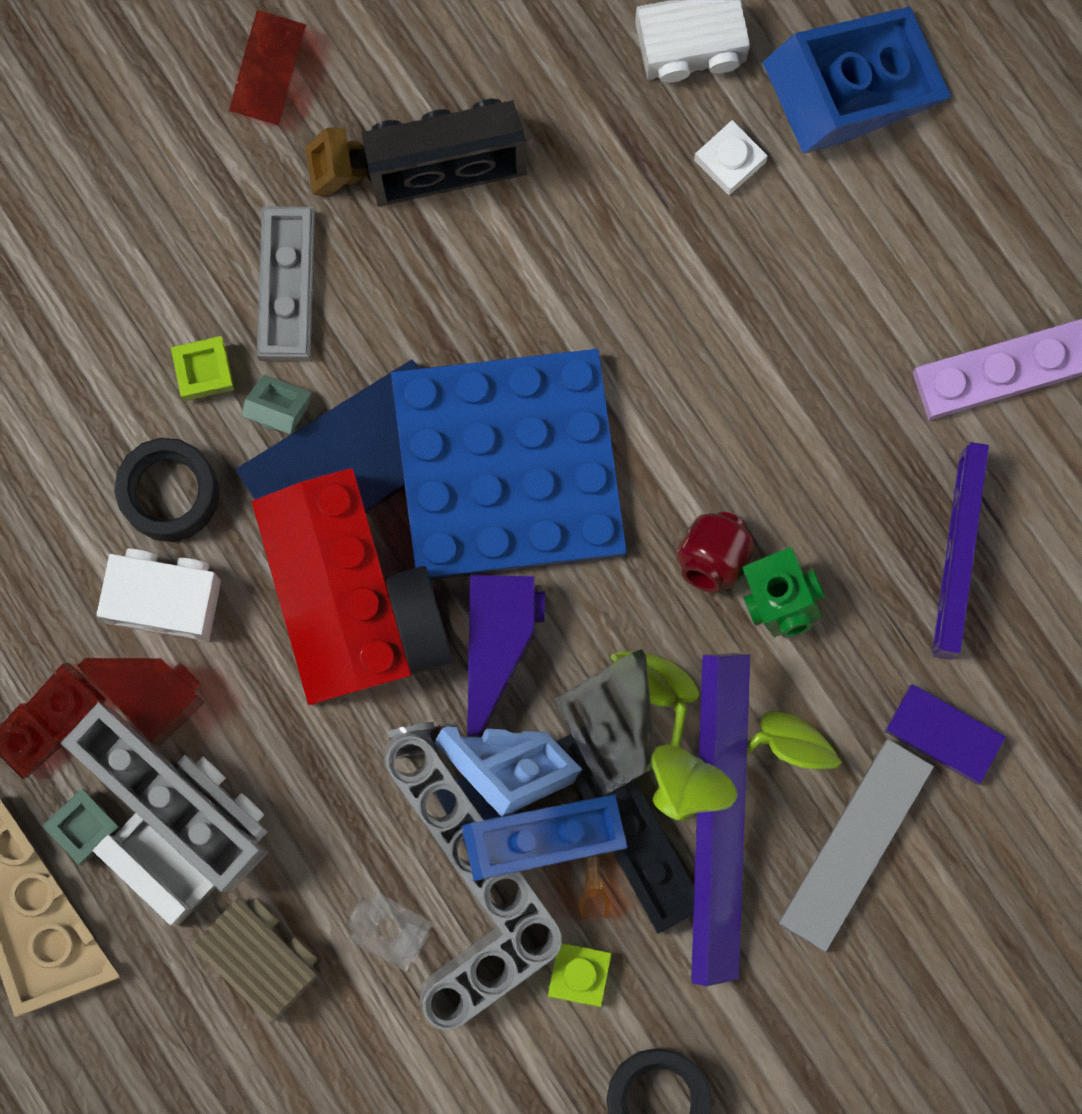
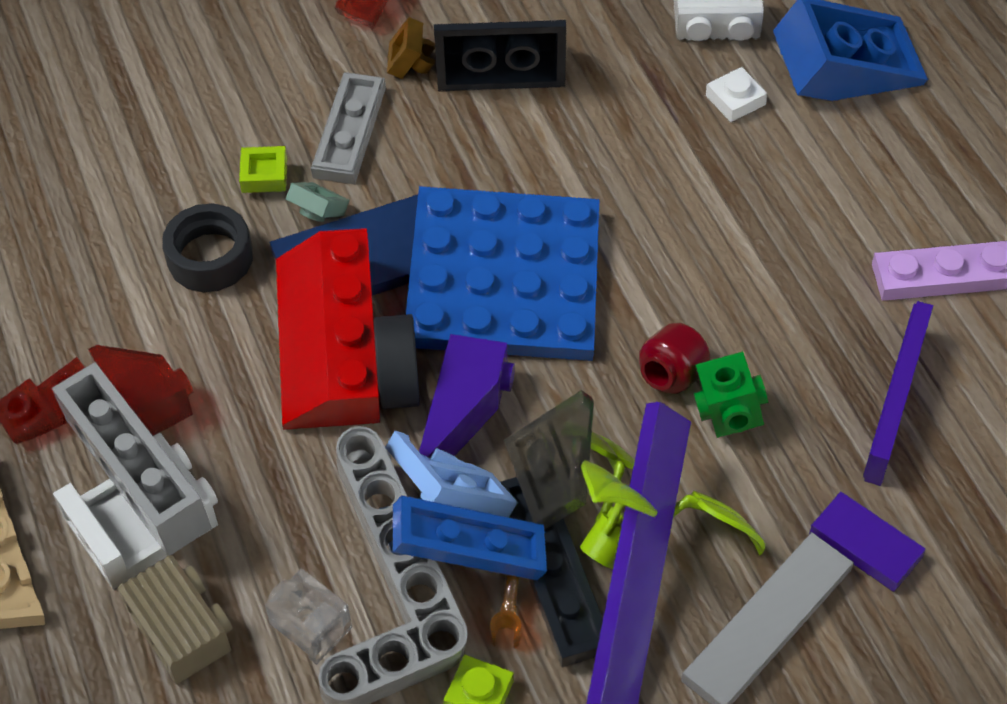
camera: 10 degrees right, 25 degrees down
sand green plate [42,788,122,866] -> none
white brick [96,549,221,642] -> none

